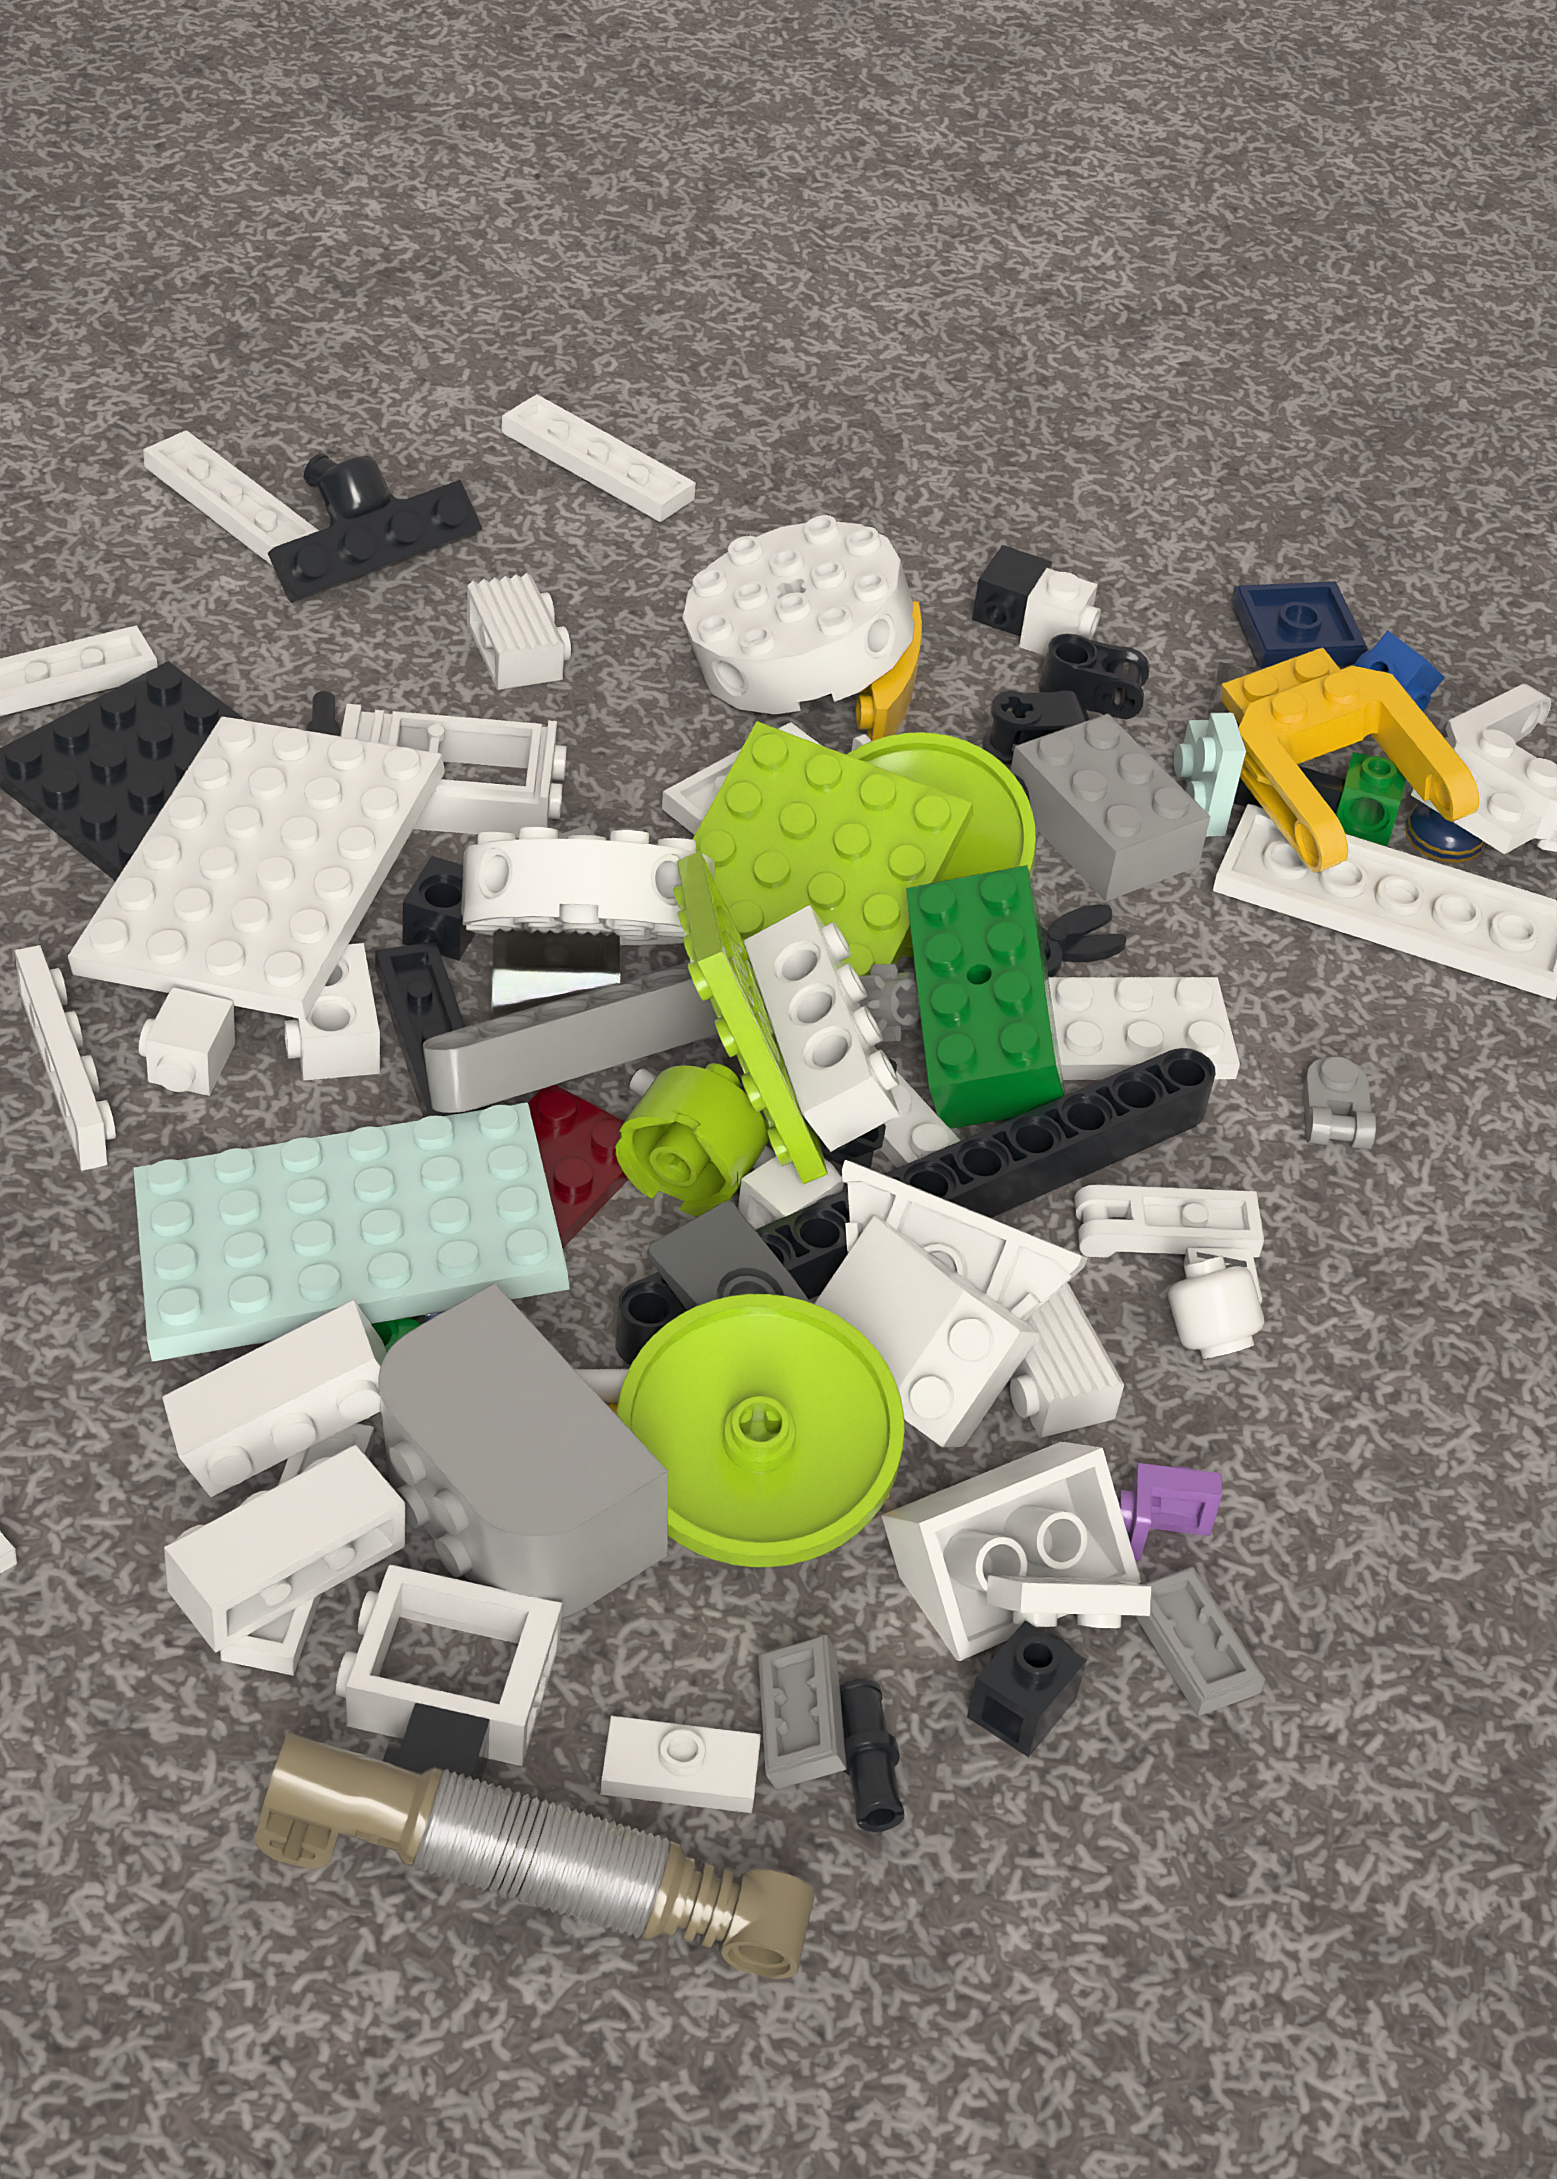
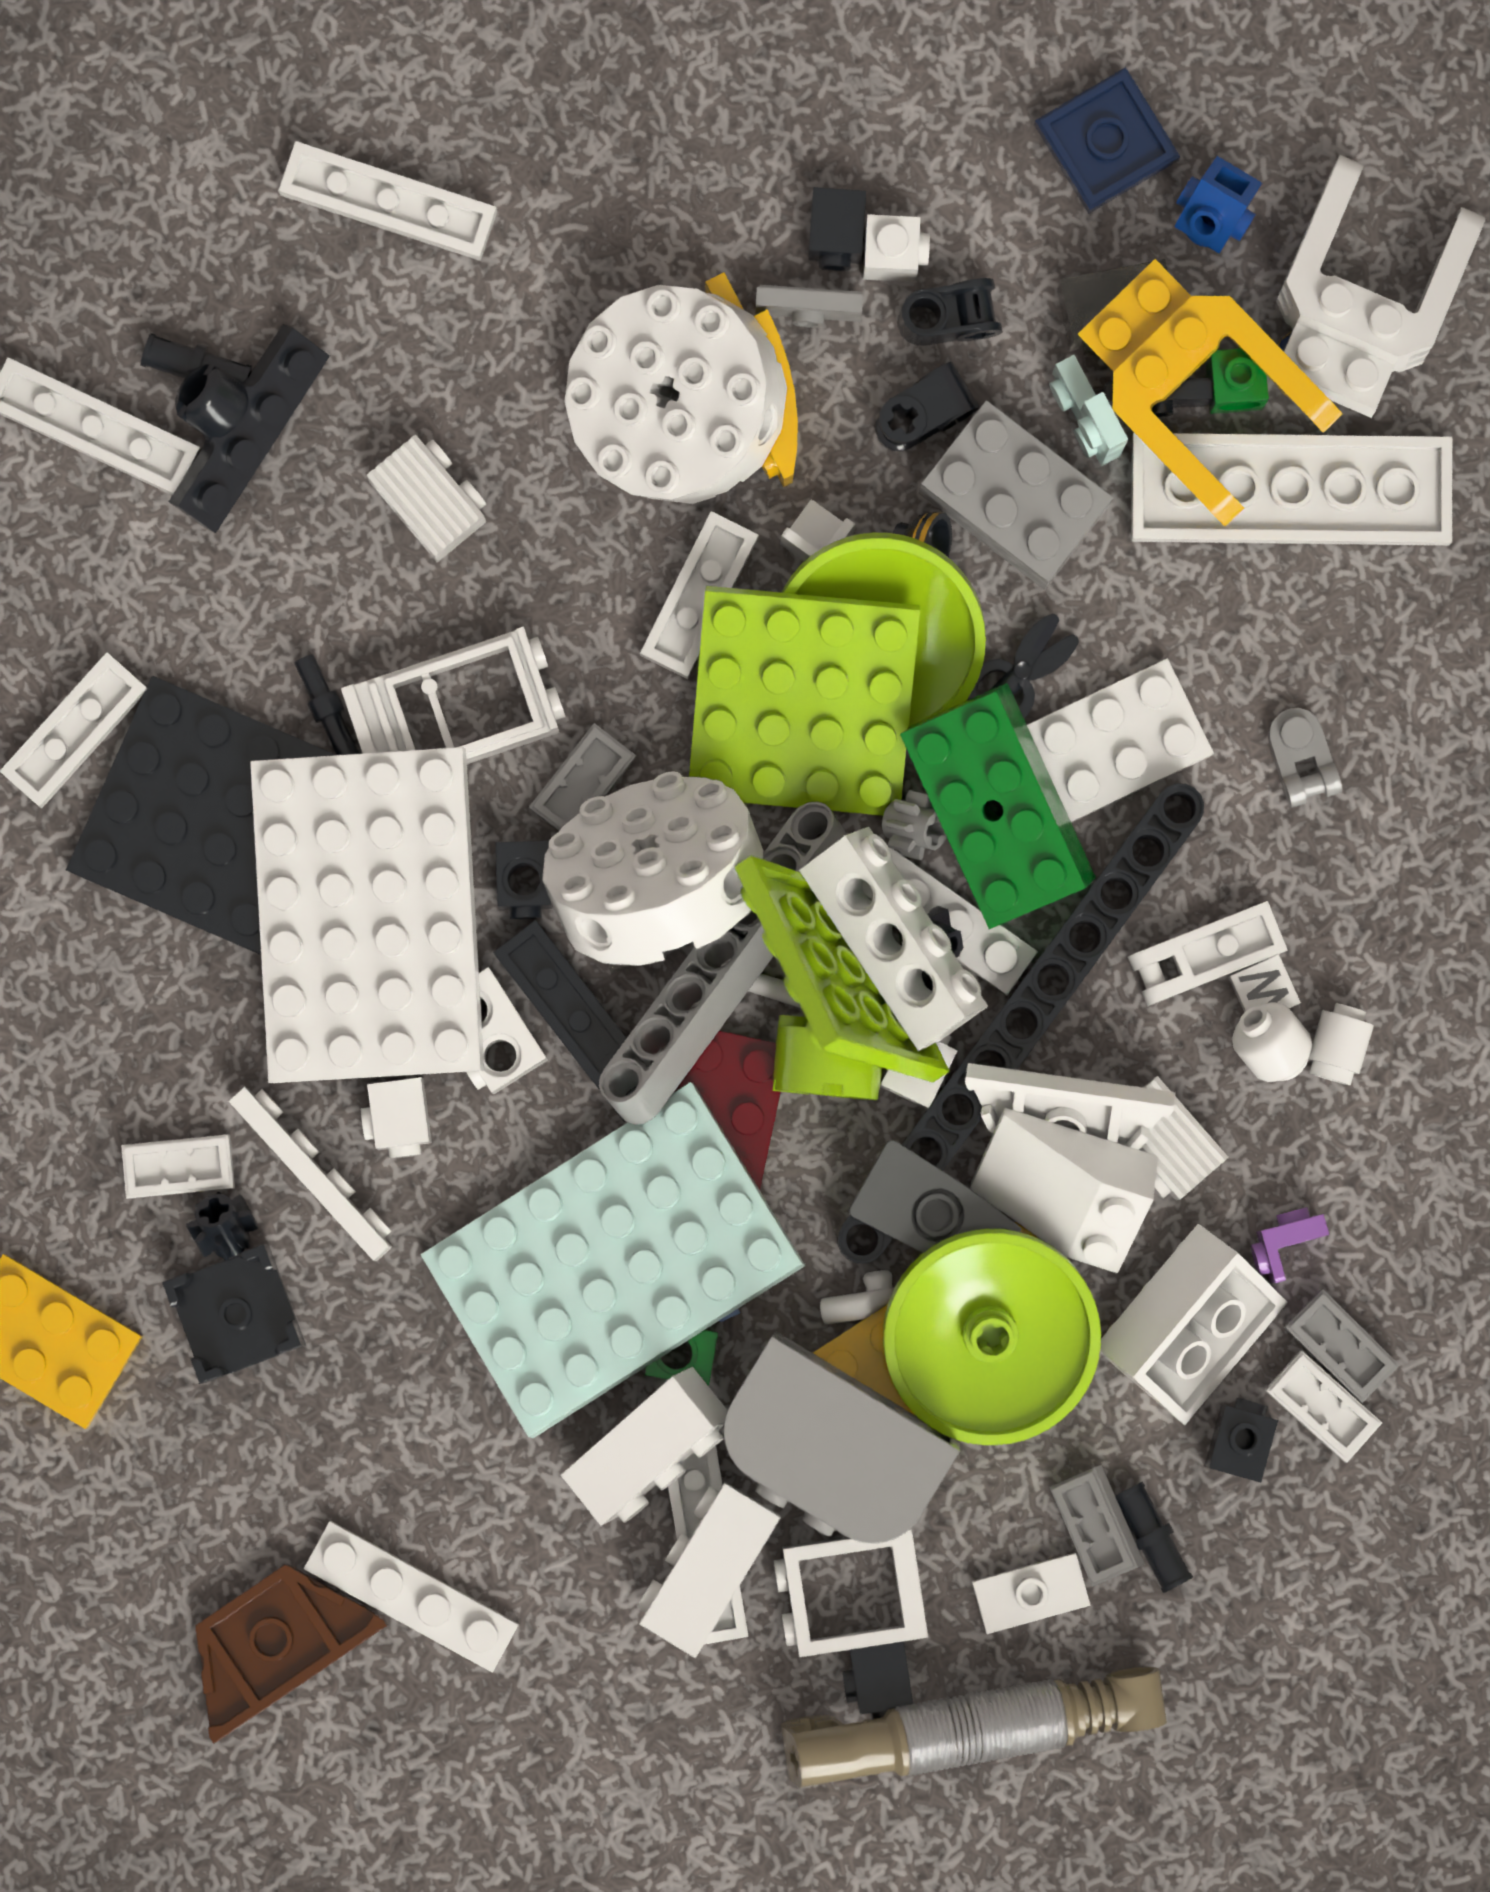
camera: 20 degrees left, 40 degrees up
white plate [986,1575,1151,1628] -> none
none -> light grey plate [755,285,863,328]
none -> white plate [1264,1350,1382,1463]
none -> white brick [1308,1003,1374,1086]

